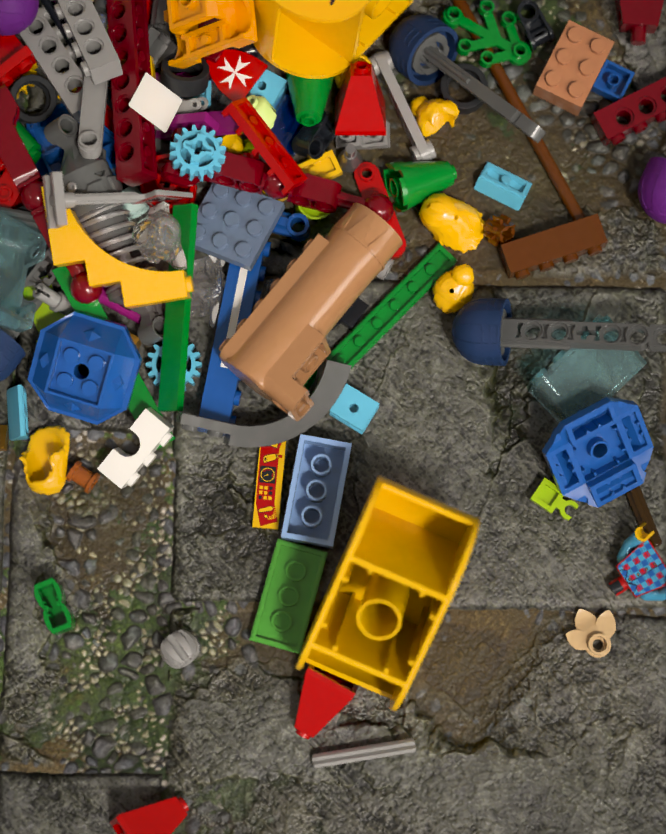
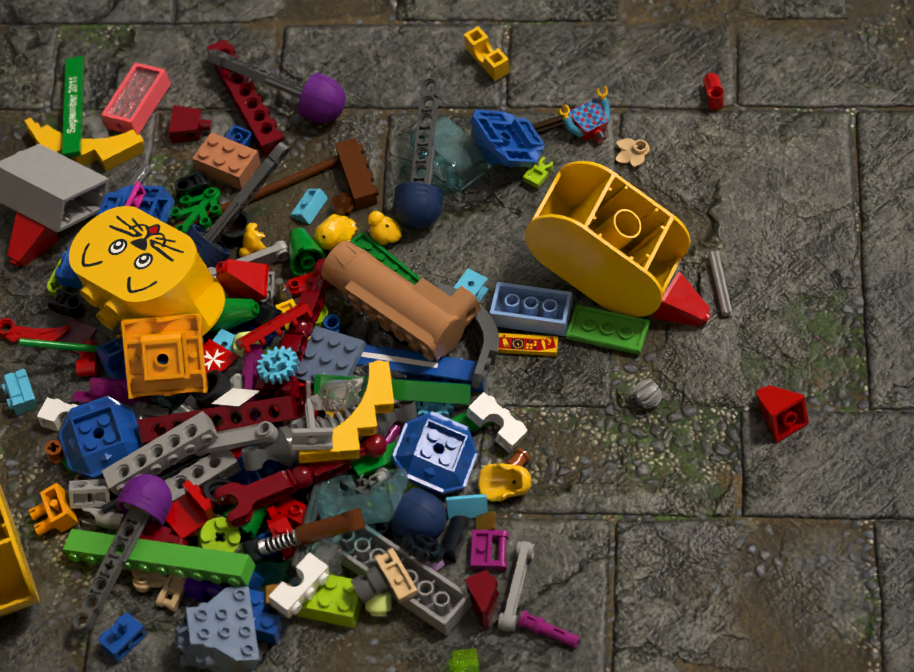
camera: 80 degrees left, 25 degrees down
green brick [34,578,75,635] -> none

